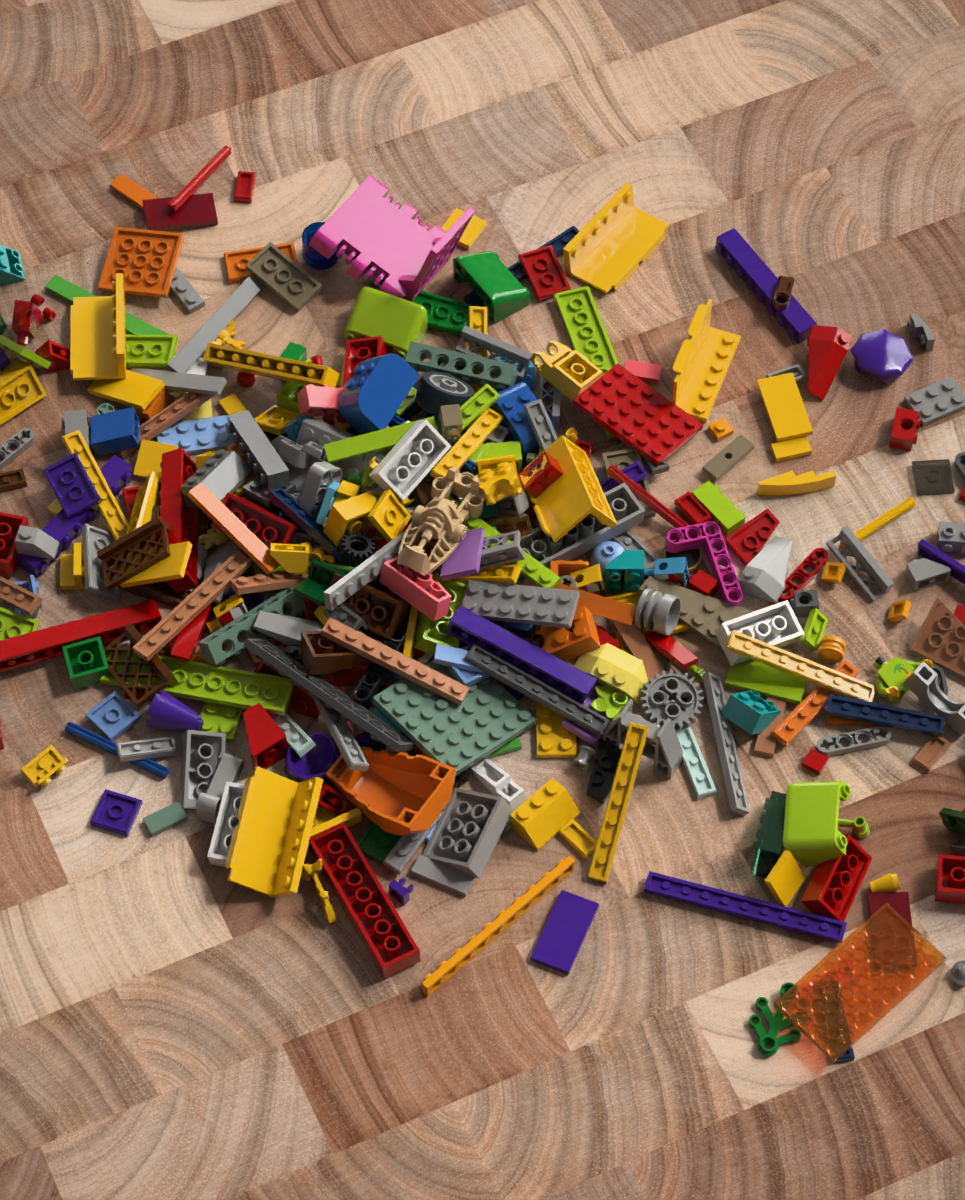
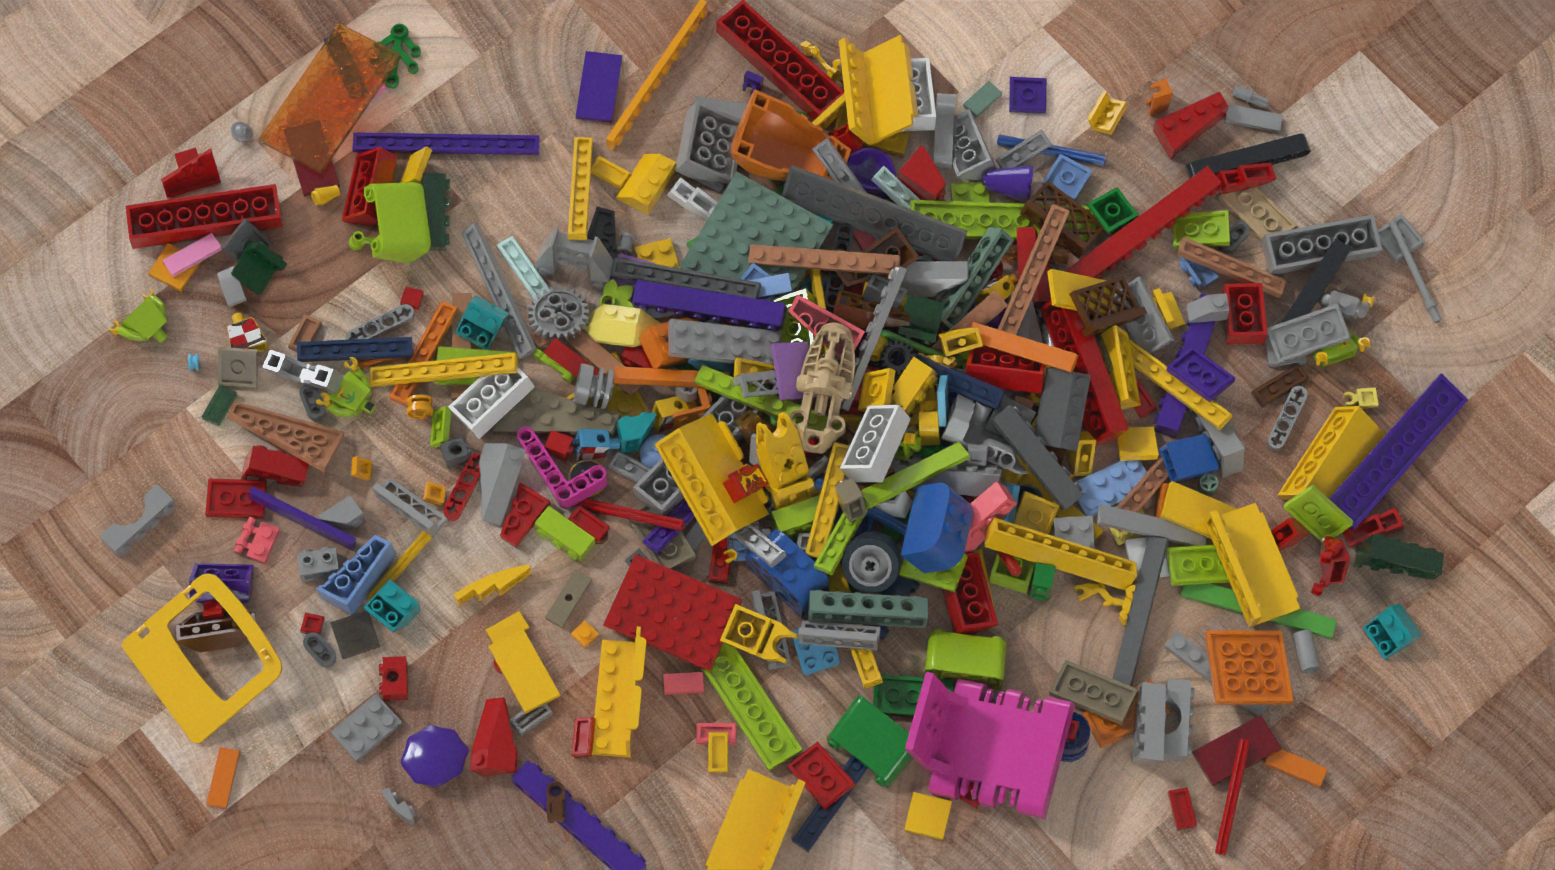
camera: 160 degrees right, 10 degrees up
none -> medium blue wedge [316,535,397,615]
none -> teal slope [363,579,421,633]
none -> red tile [571,717,596,758]
none -> coral tile [696,723,736,744]
none -> yellow tile [708,732,728,772]
none -> light grey brick [1054,516,1095,549]
none -> light grey wedge [1132,682,1168,766]
none -> light grey arch [1164,678,1194,762]
none -> light grey pin [1292,630,1321,673]

